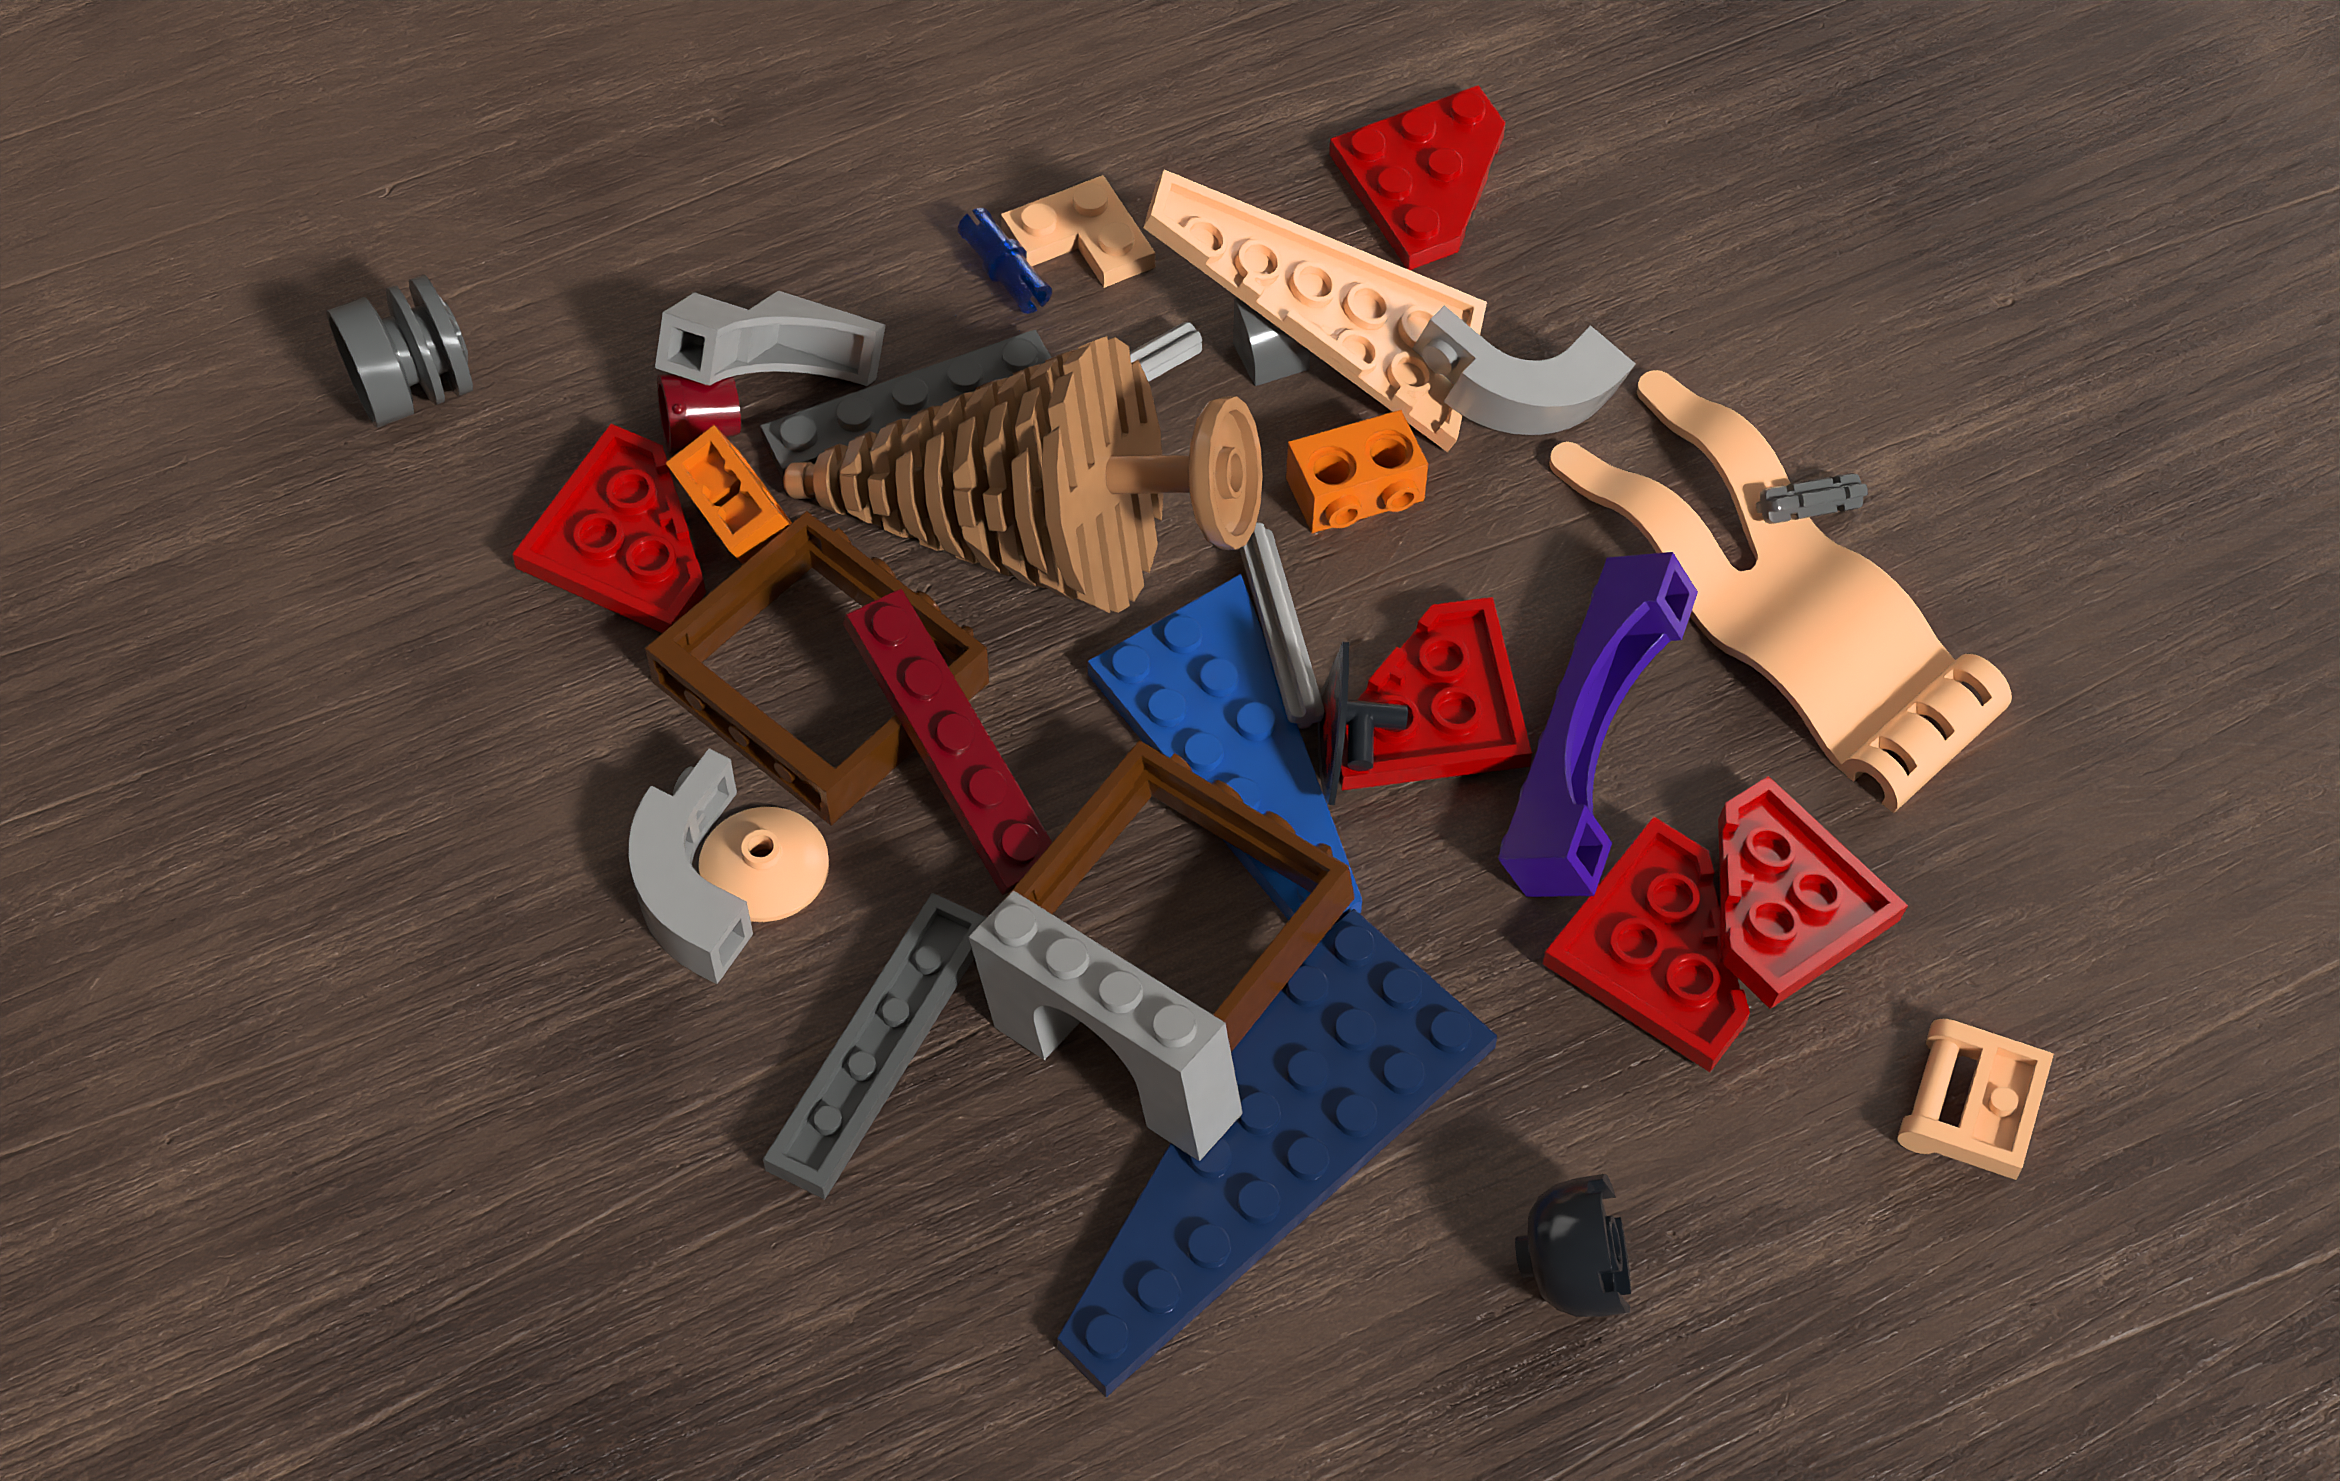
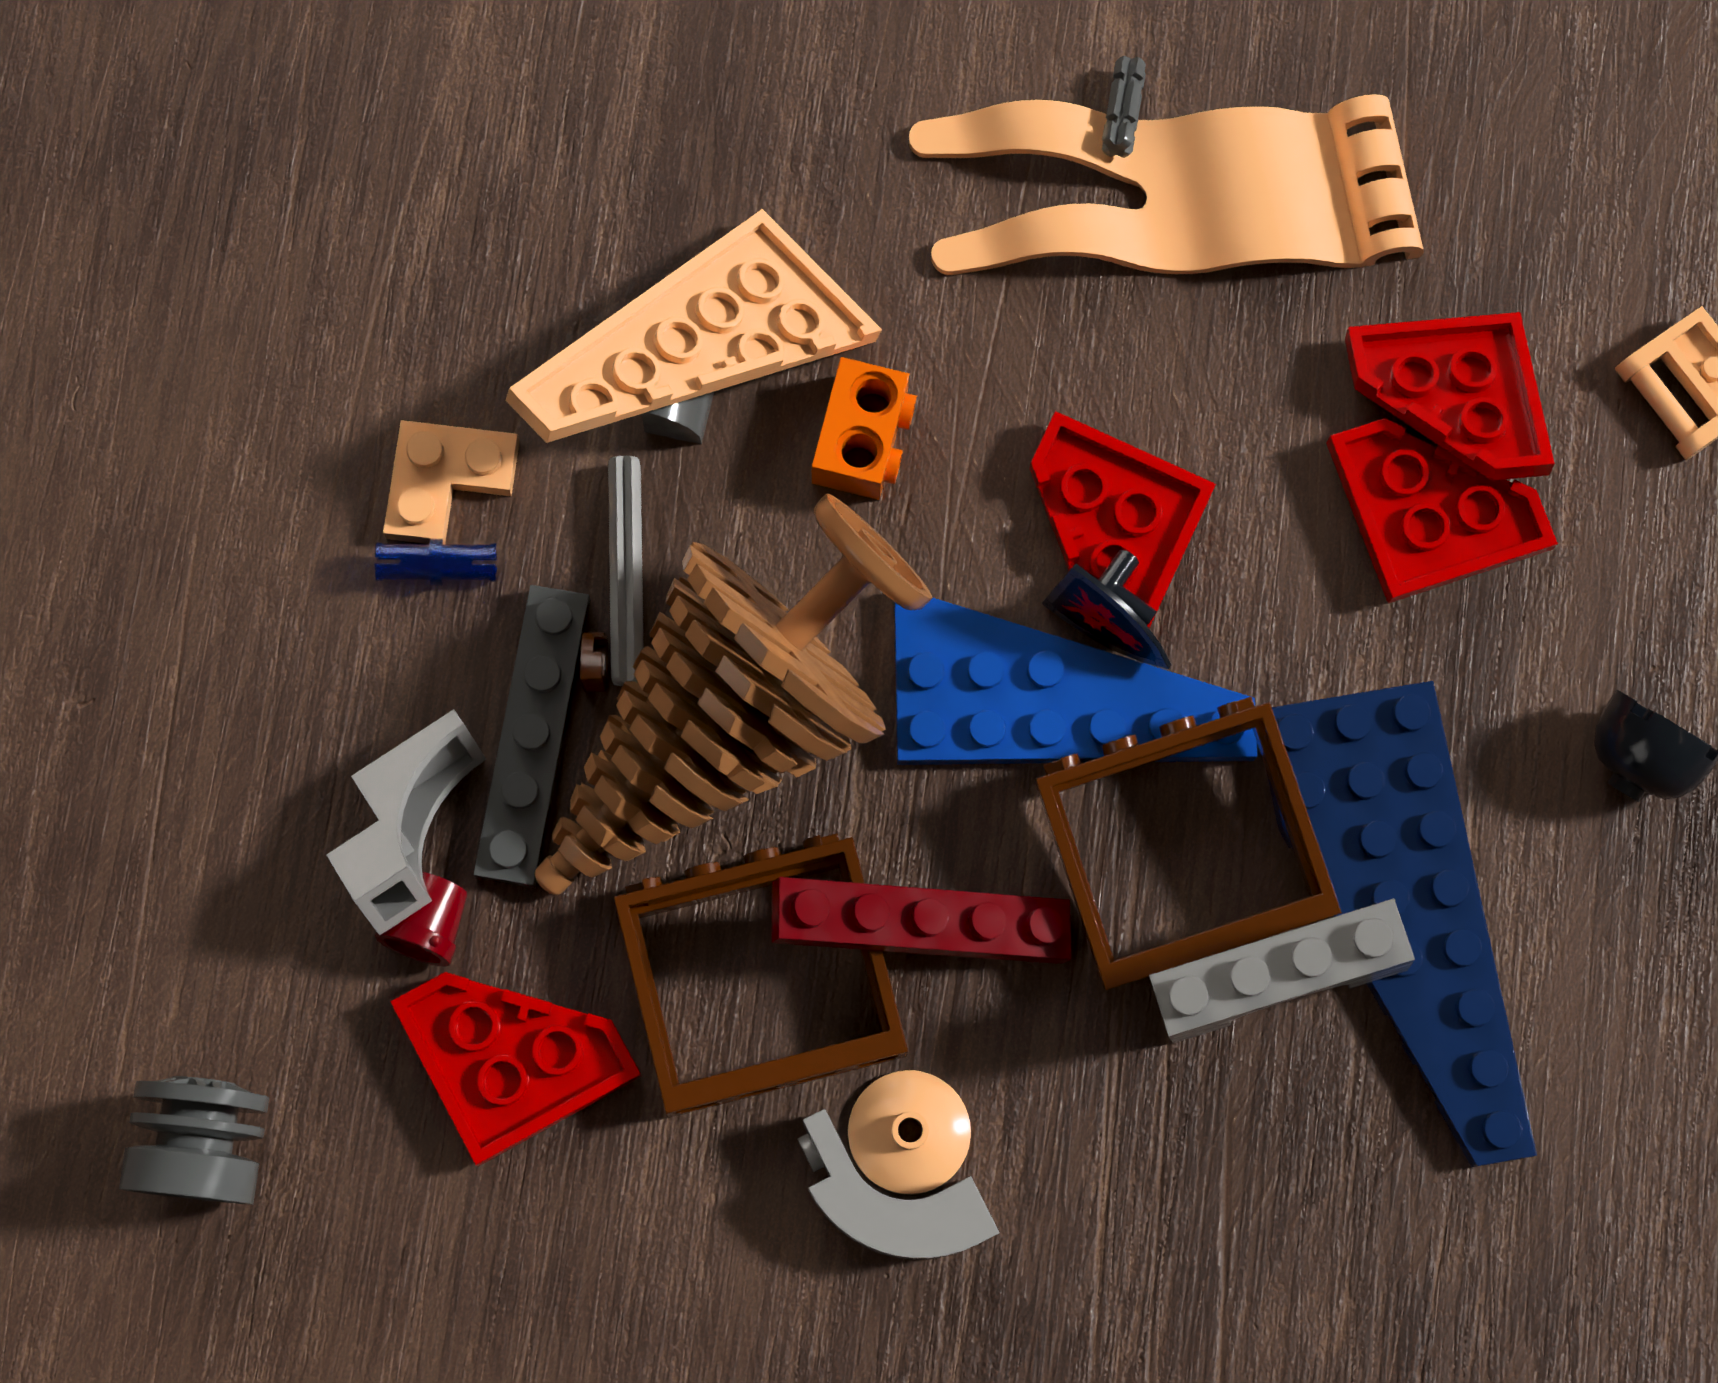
camera: 60 degrees left, 20 degrees up
orange brick [666,425,792,564] -> none
dark grey plate [763,893,987,1200] -> none
light grey axle [1239,522,1325,729] -> none
red plate [1329,85,1506,270] -> none
light grey arch [1413,305,1636,435] -> none
dark purple arch [1498,552,1698,897] -> none

